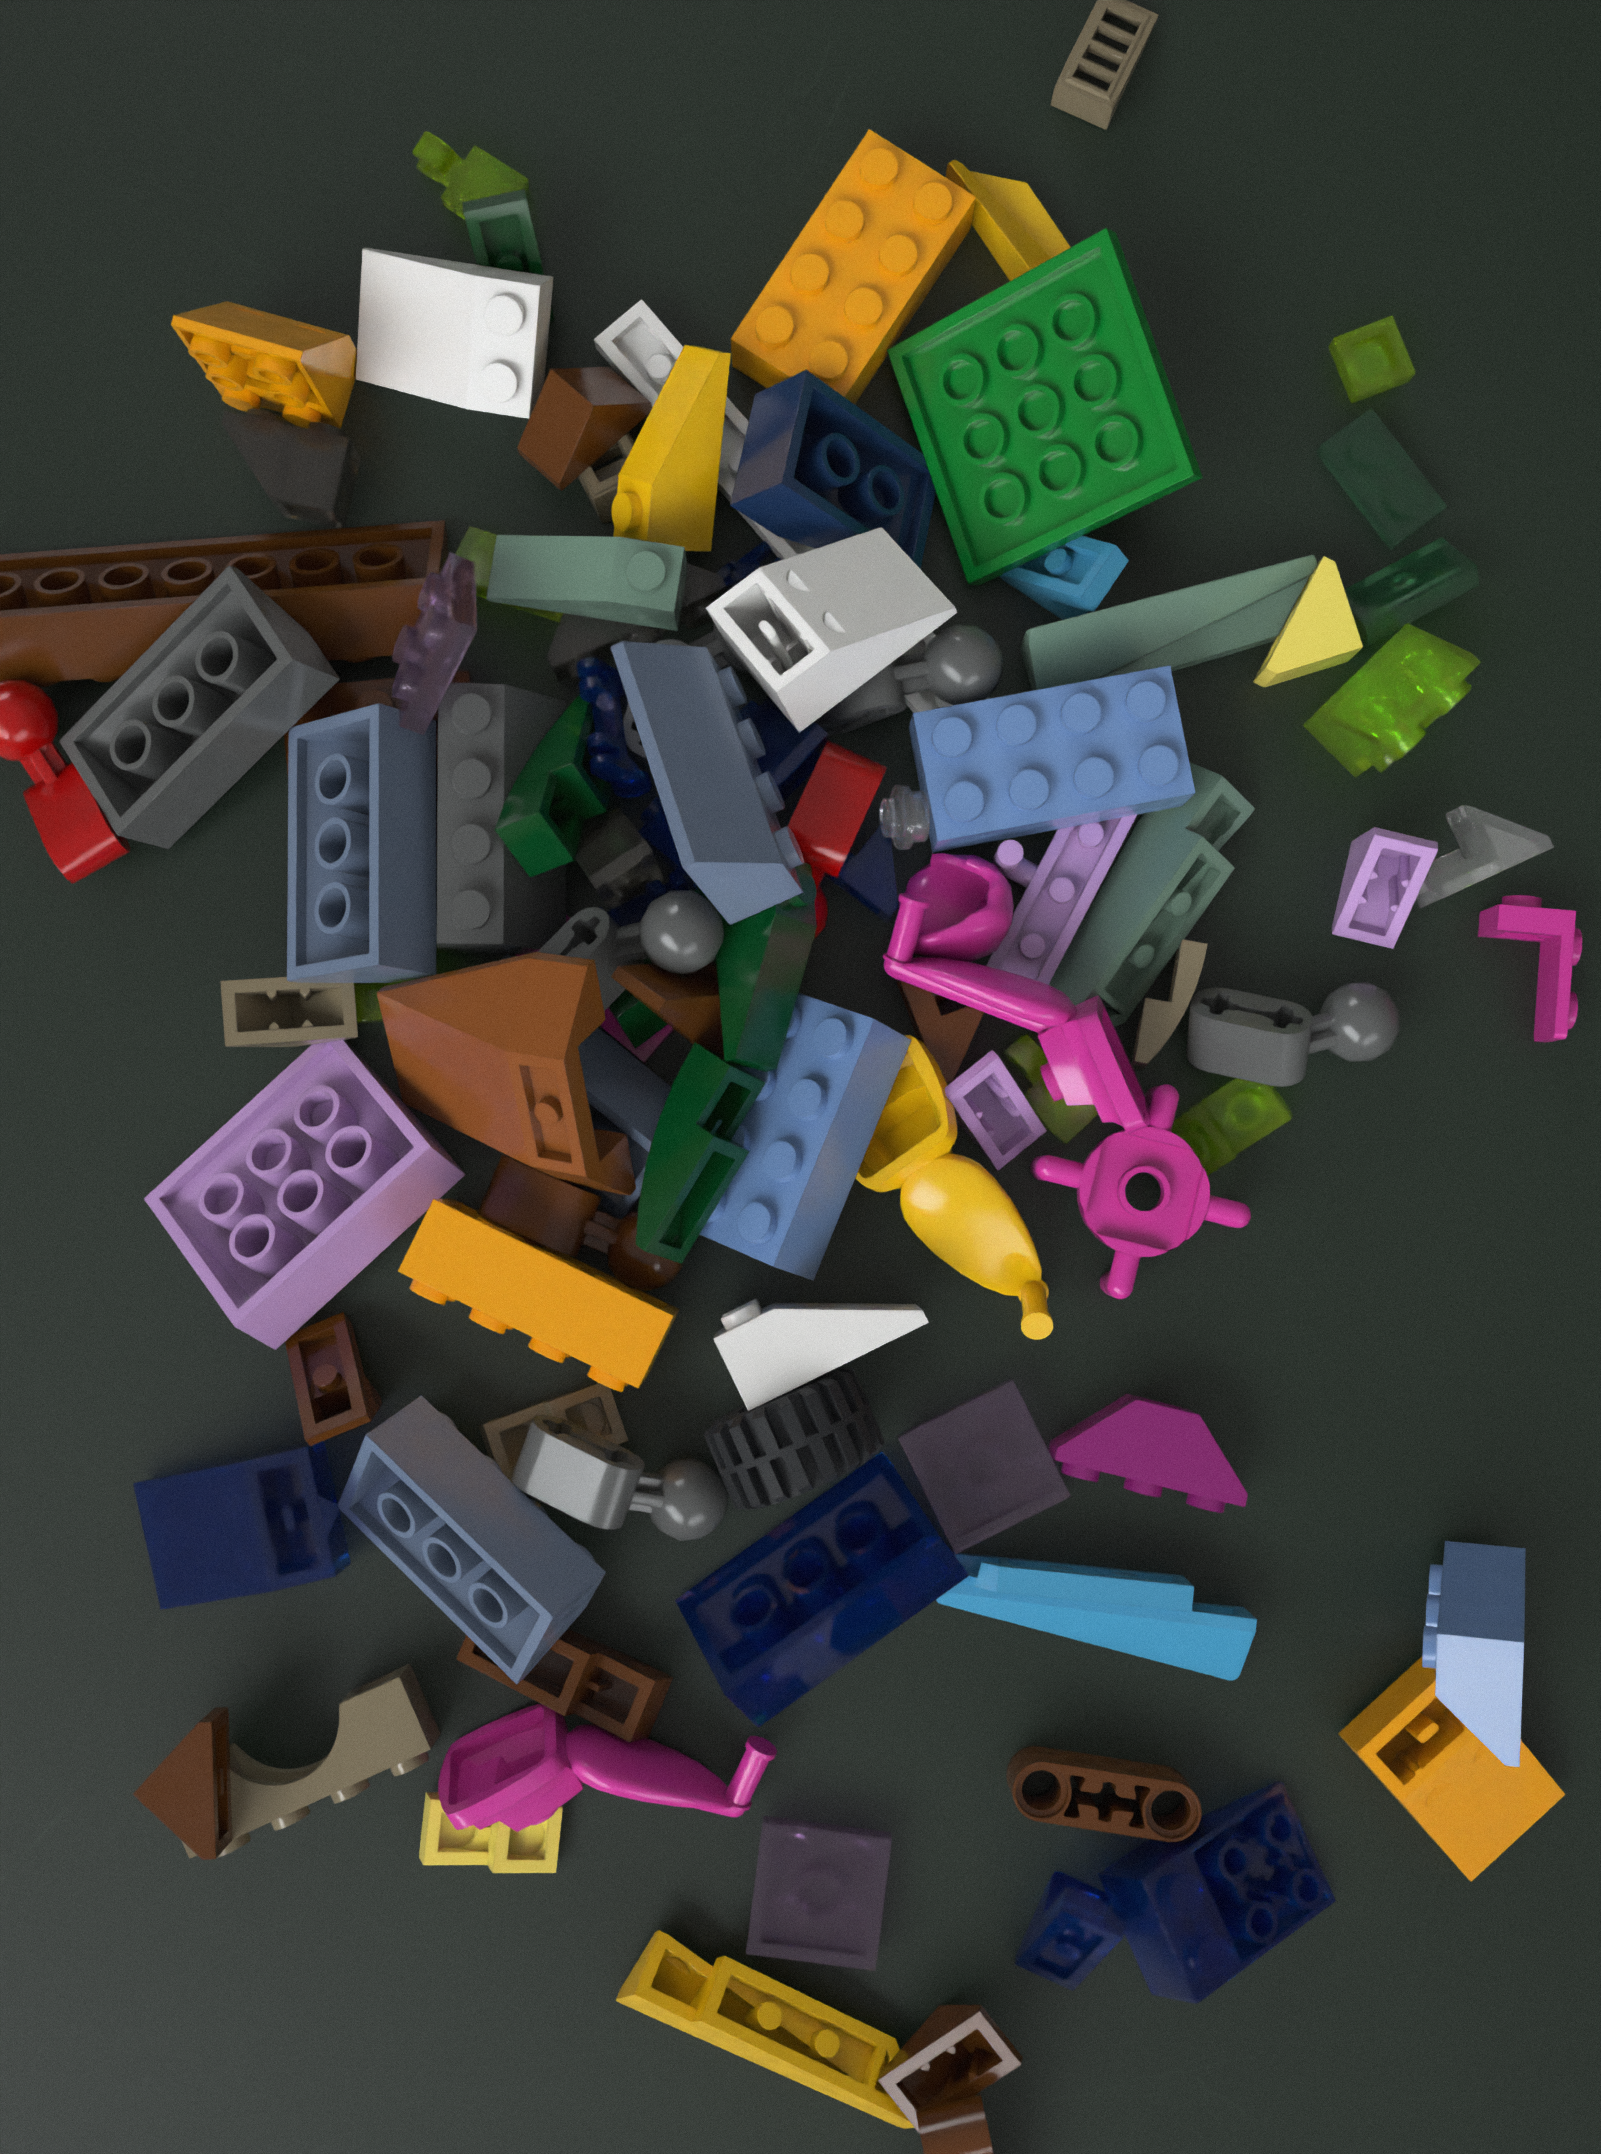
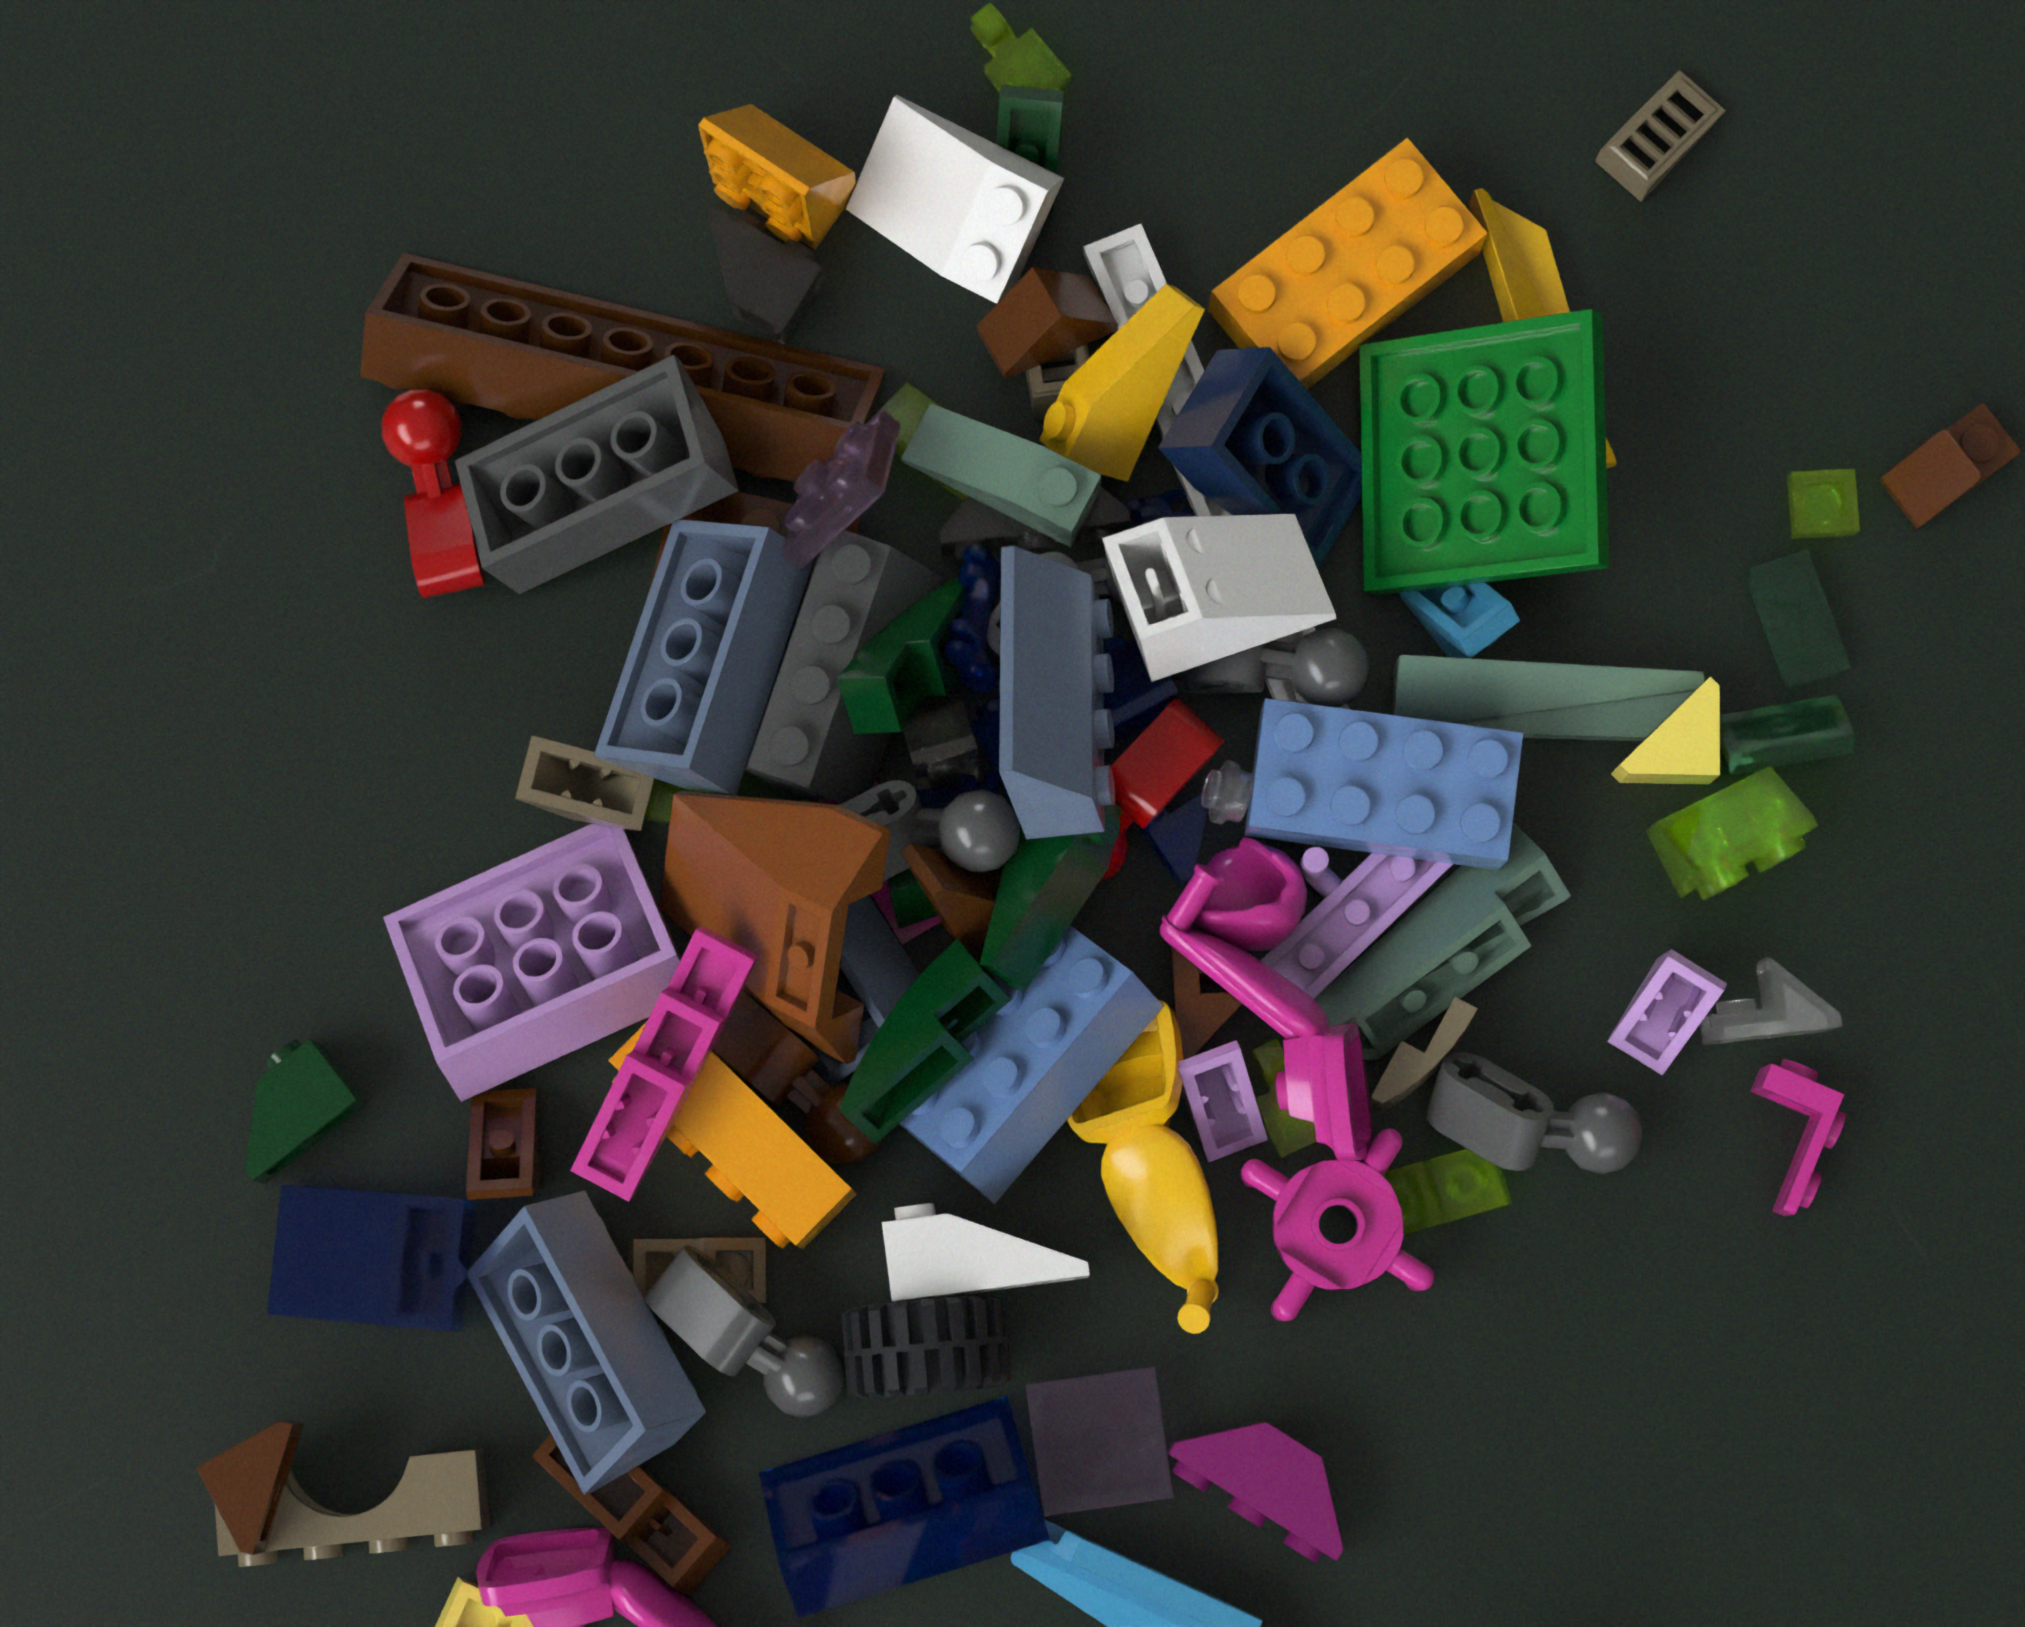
camera: 25 degrees right, 5 degrees down
none -> dark green slope [245,1039,367,1184]
none -> dark pink slope [570,925,760,1202]
none -> reddish brown slope [1879,402,2022,529]

